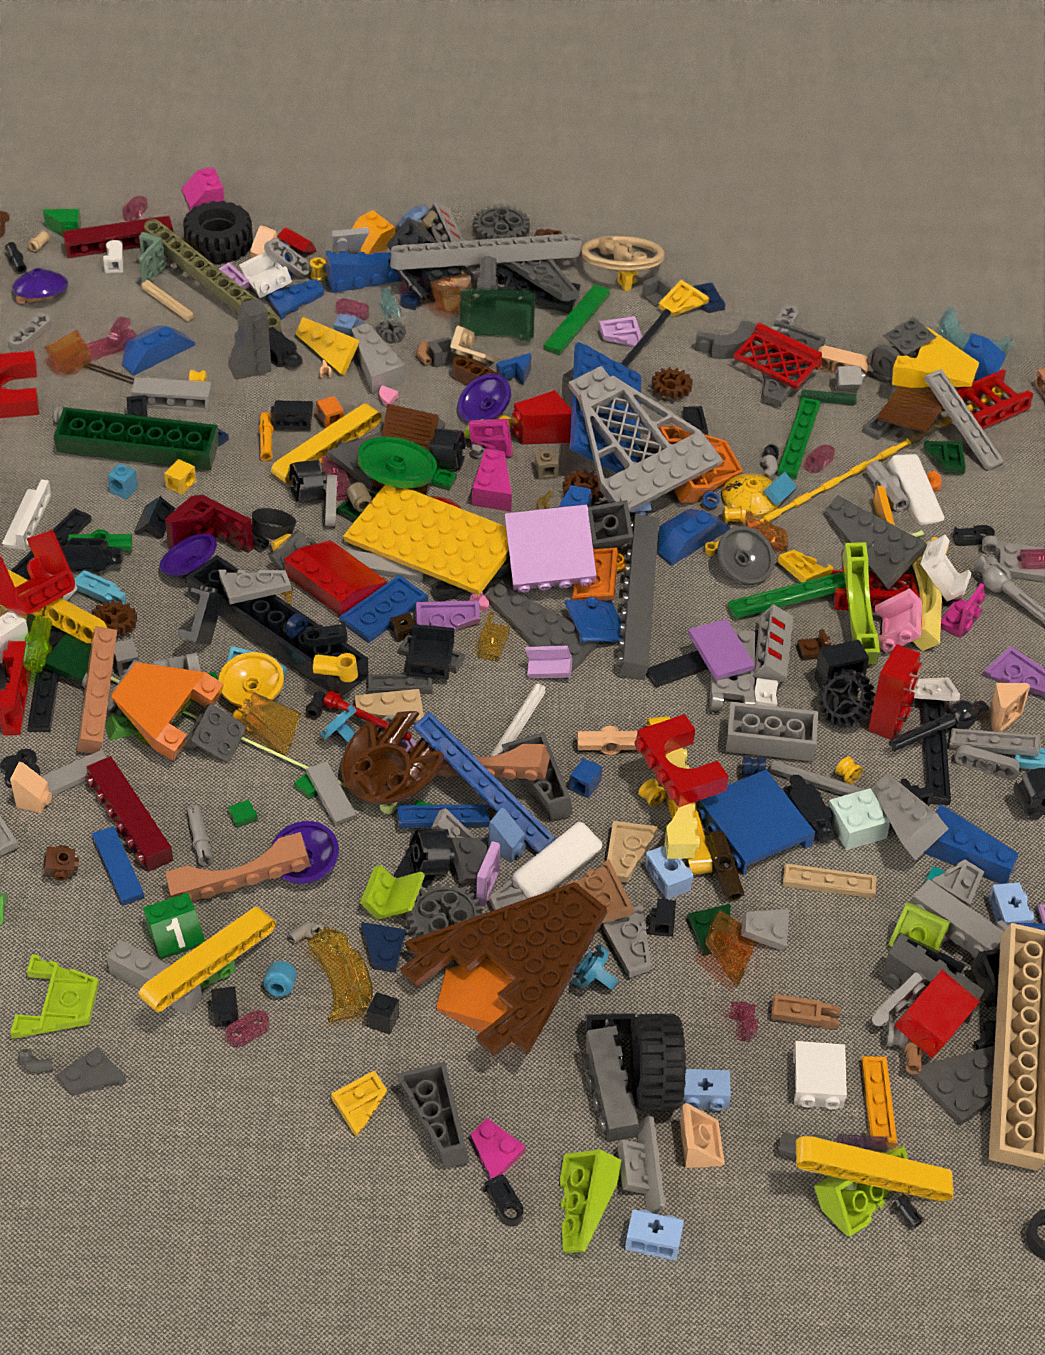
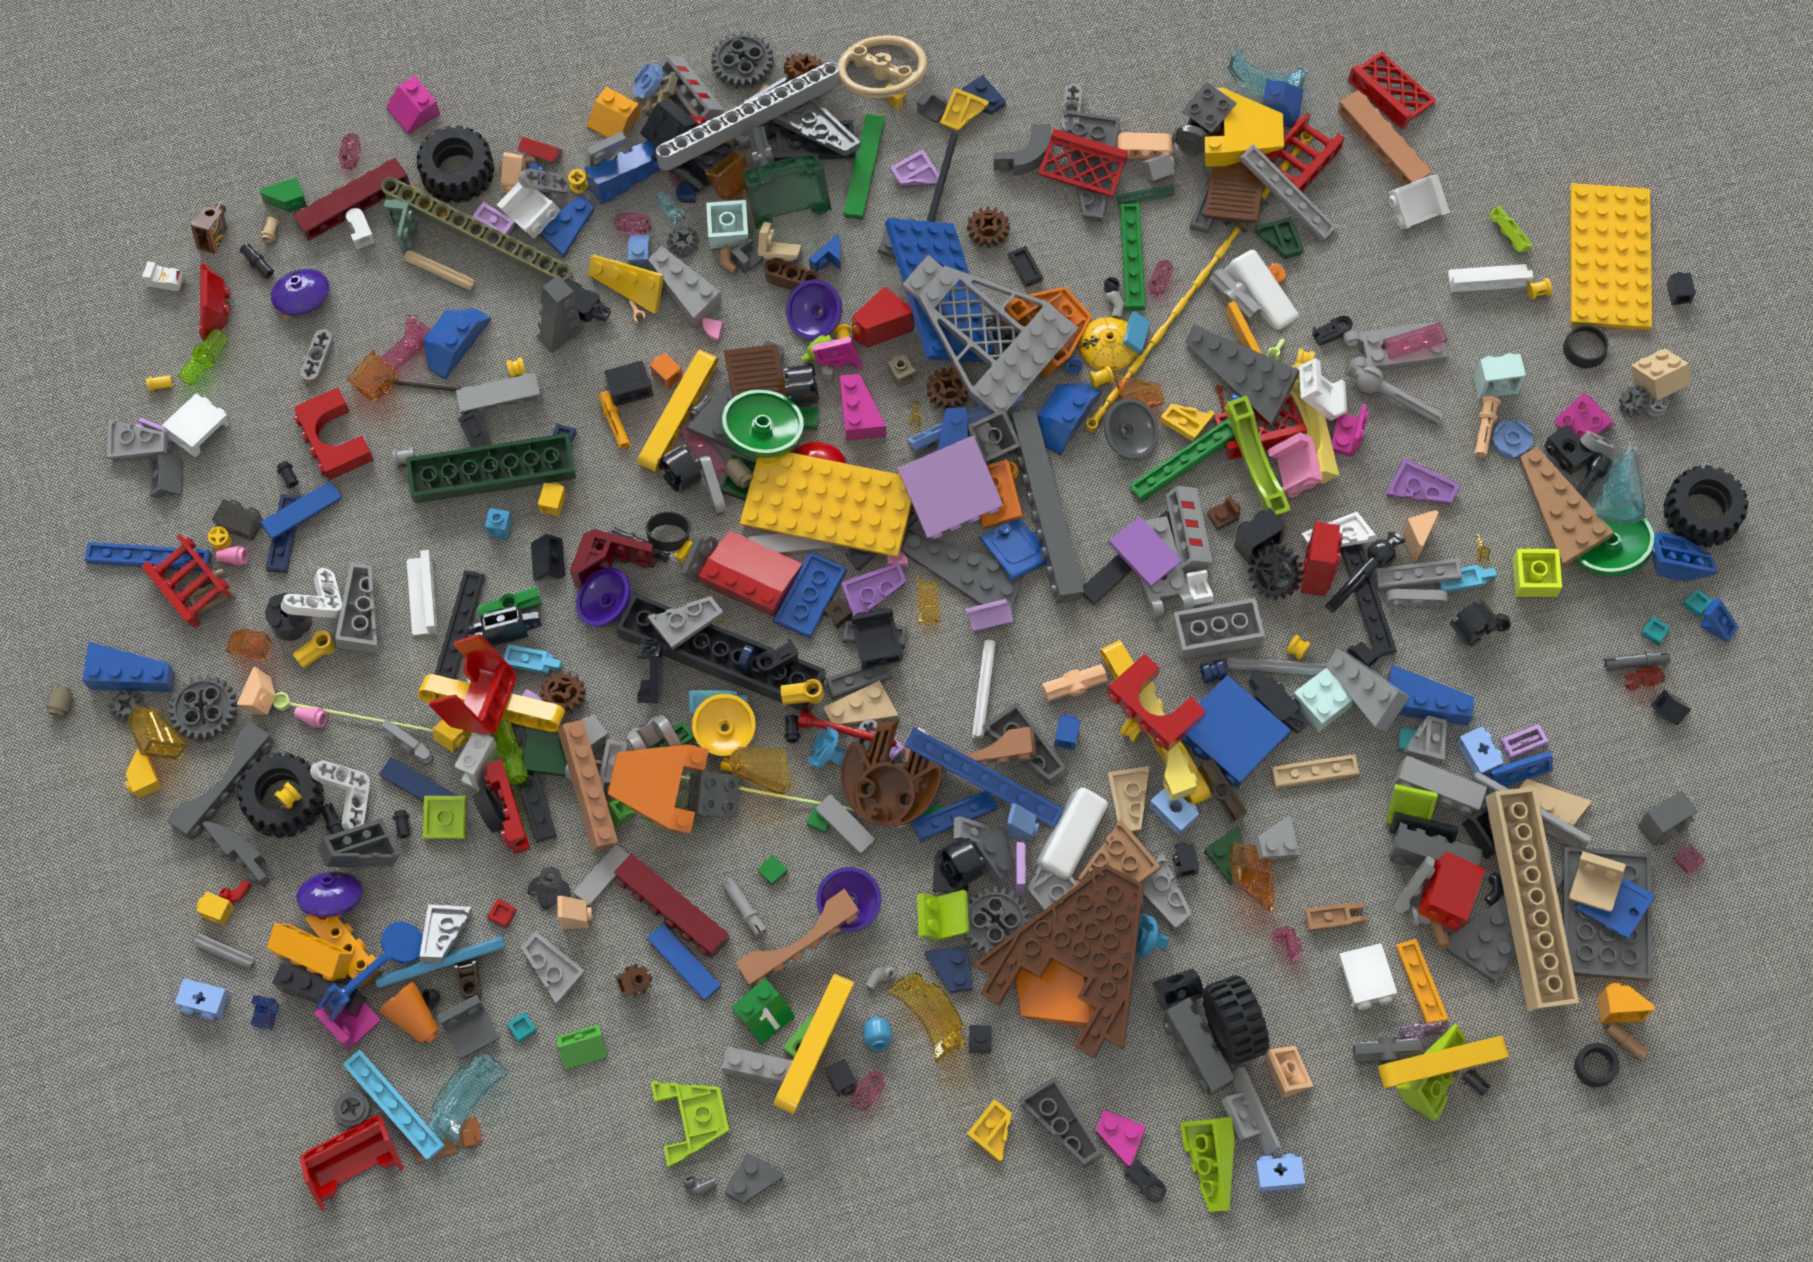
camera: 15 degrees left, 20 degrees up
light blue brick [679,1069,731,1111] -> none
none -> light aqua brick [706,200,749,249]

